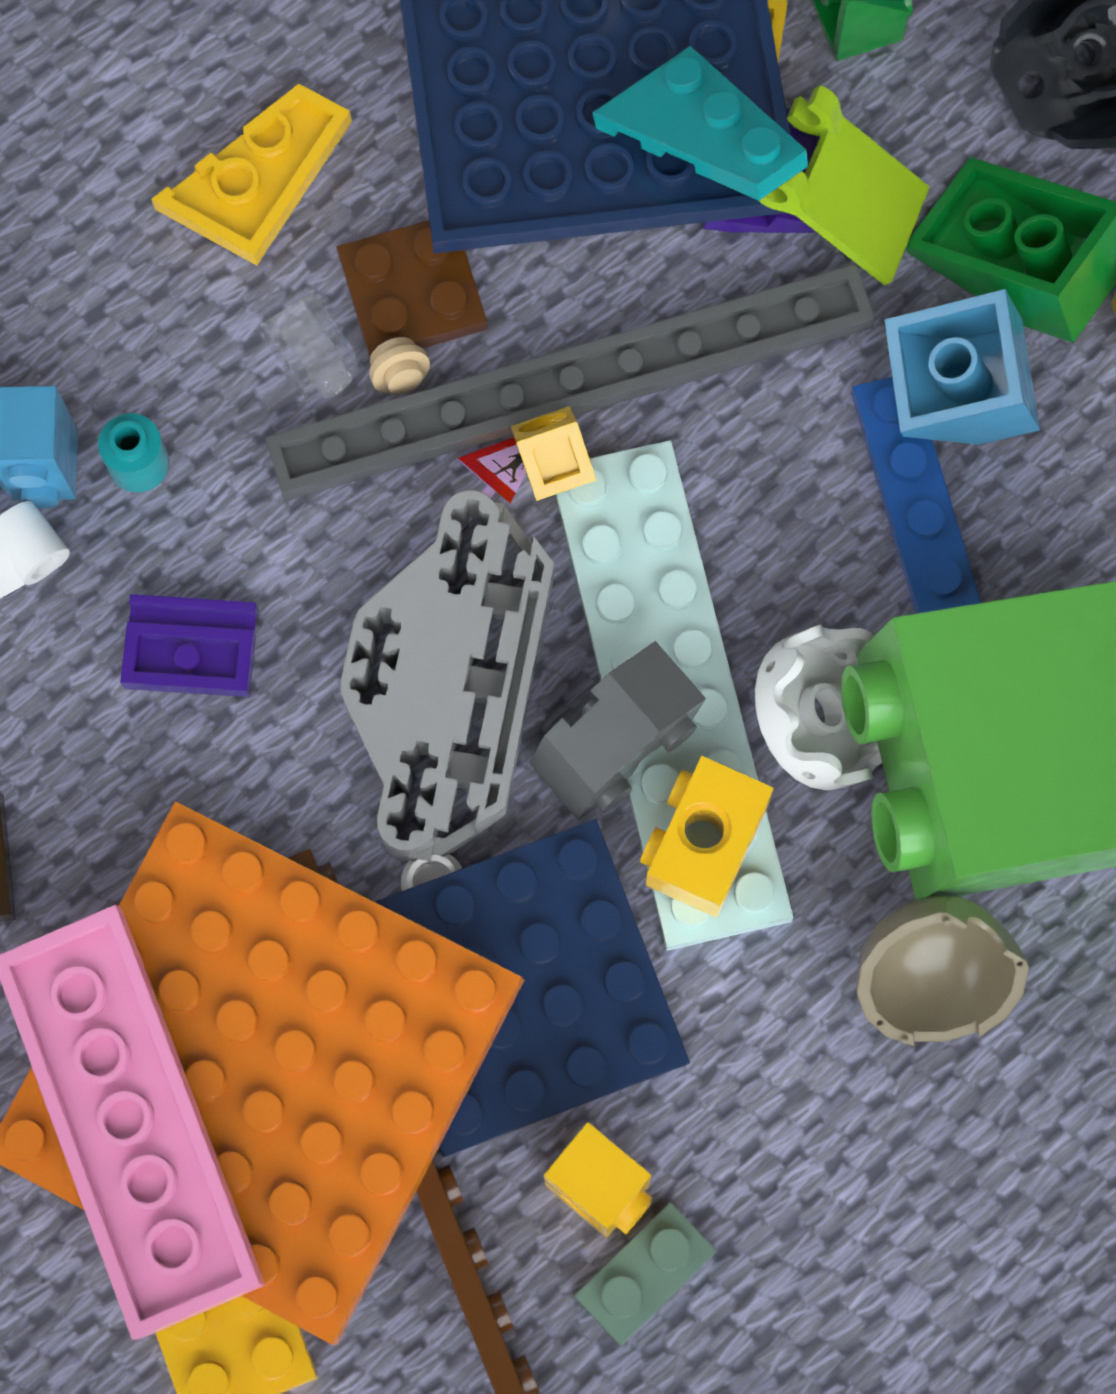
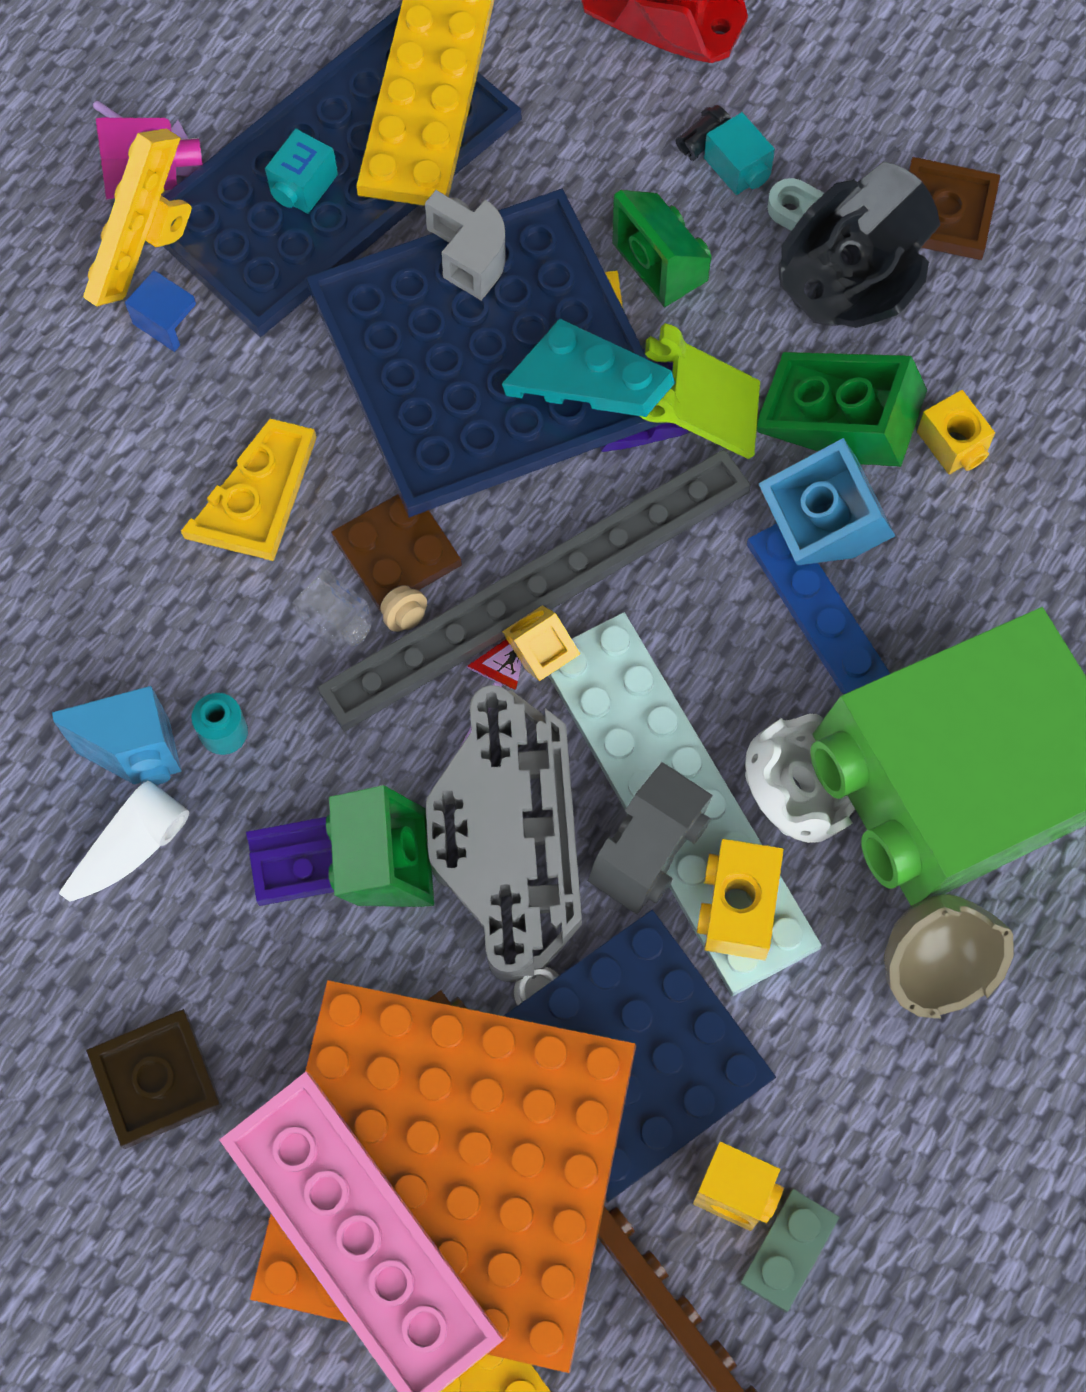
camera: 15 degrees left, 5 degrees down
none -> green slope [326,785,434,907]

